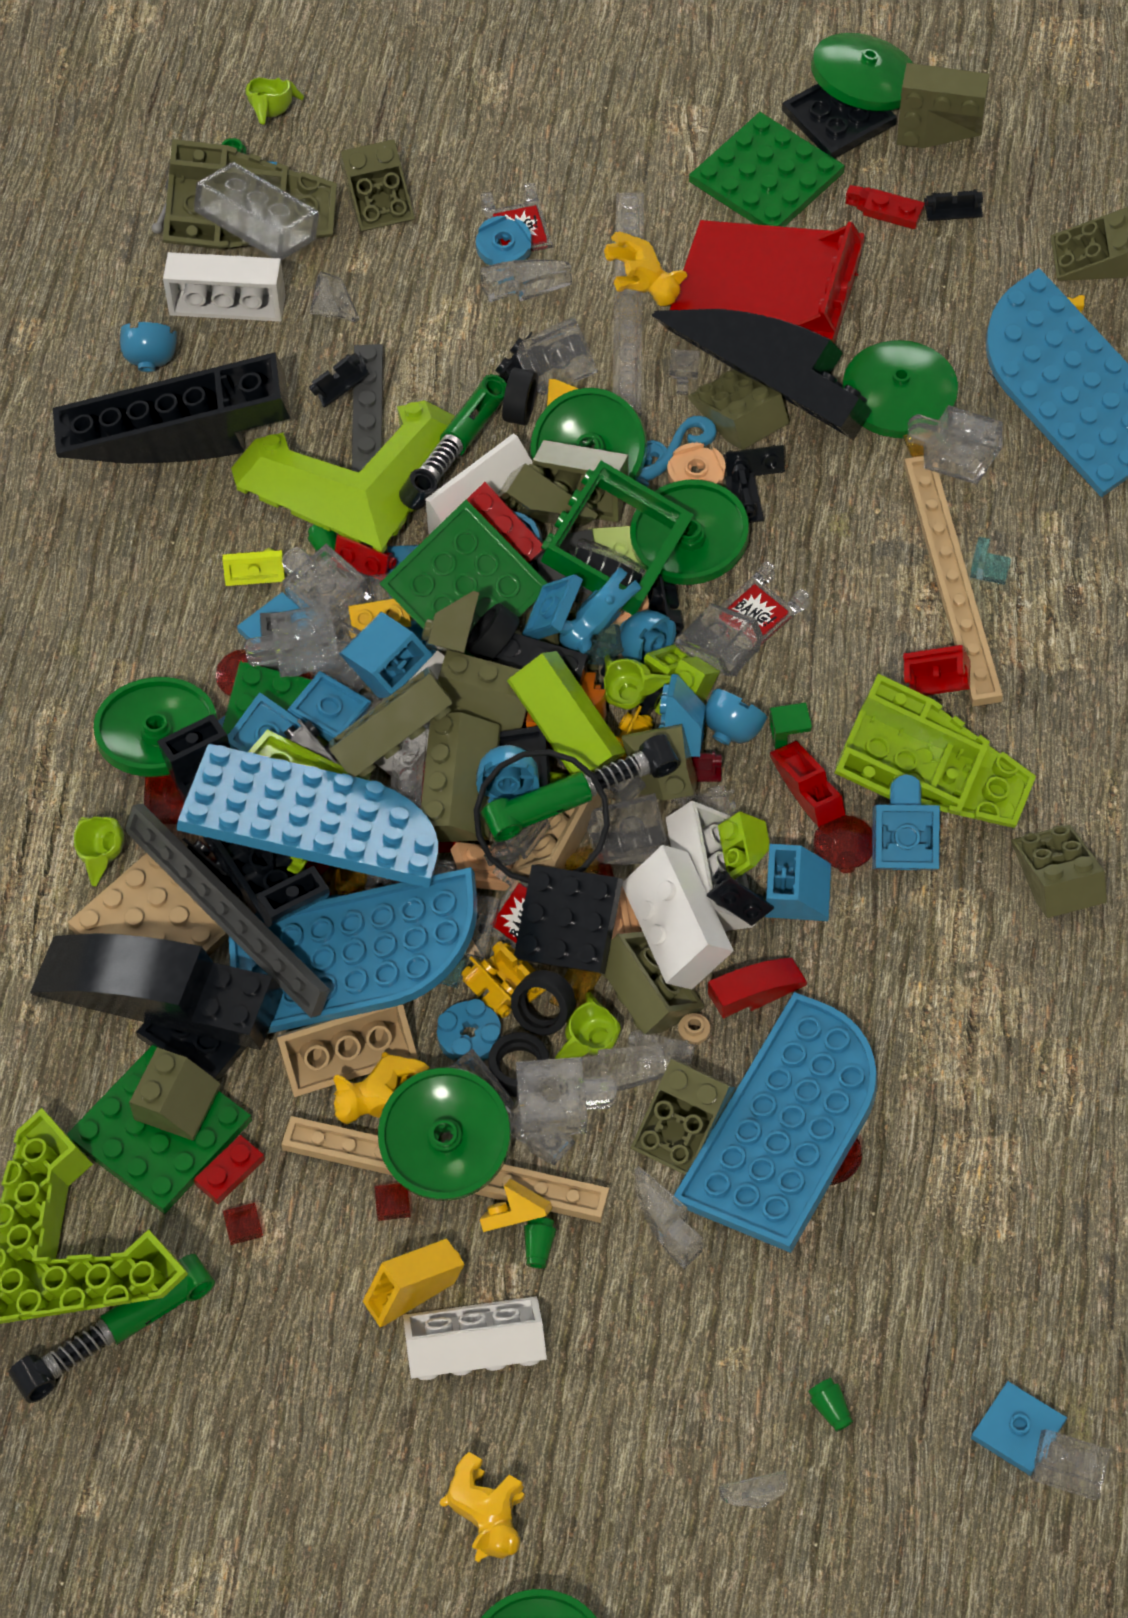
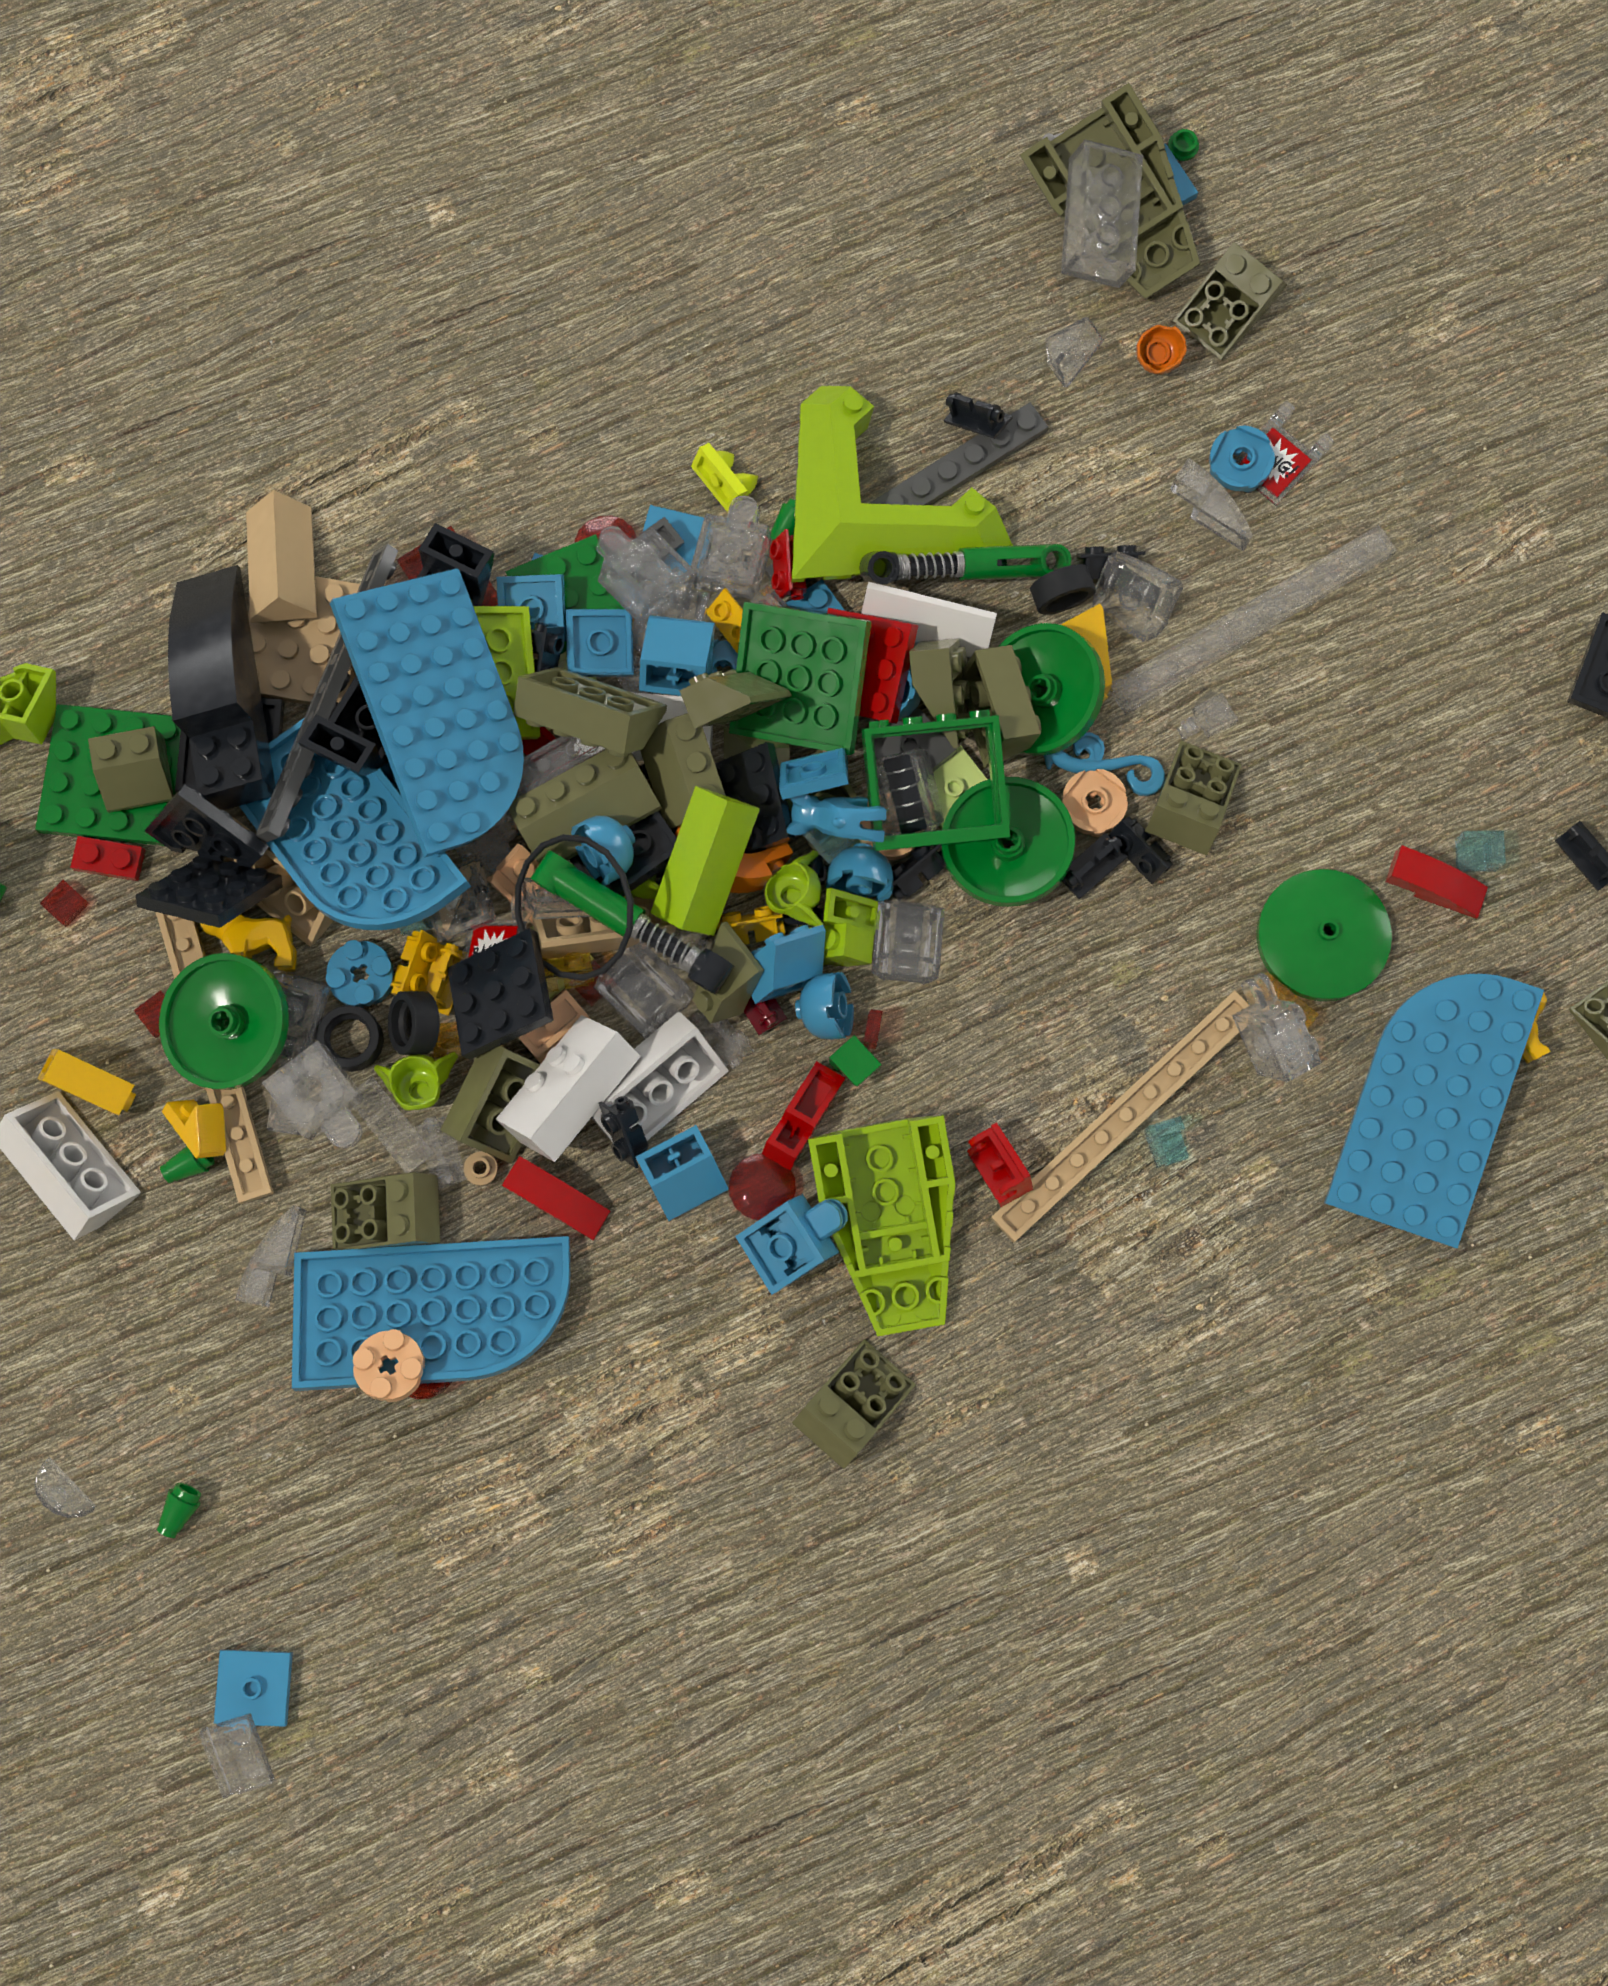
camera: 55 degrees right, 20 degrees up
black slope [53,352,291,464] -> none
lime piece [74,816,125,887] -> none
green dish [93,677,217,777] -> none
dark azure cylinder [120,322,177,372] -> none
white brick [163,252,286,322] -> none
lime piece [245,77,304,125] -> none
black tyre [465,603,519,661] -> none
yellow animal [604,231,687,306] -> none
black slope [652,309,872,441] -> none
red door [665,220,865,344] -> none
green plate [689,112,845,227] -> none
flag [711,561,810,652] -> none
lime slope [718,811,770,879] -> none
red hinge [845,185,925,229] -> none
none -> black plate [135,856,283,928]
none -> black plate [145,784,269,868]
none -> tan slope [246,490,317,623]
none -> light nougat plate [353,1329,425,1402]
none -> clear red tile [863,1009,883,1049]
none -> orange hair [1136,325,1186,375]
none -> red slope [1385,845,1488,919]
none -> clear light blue panel [1455,831,1506,871]

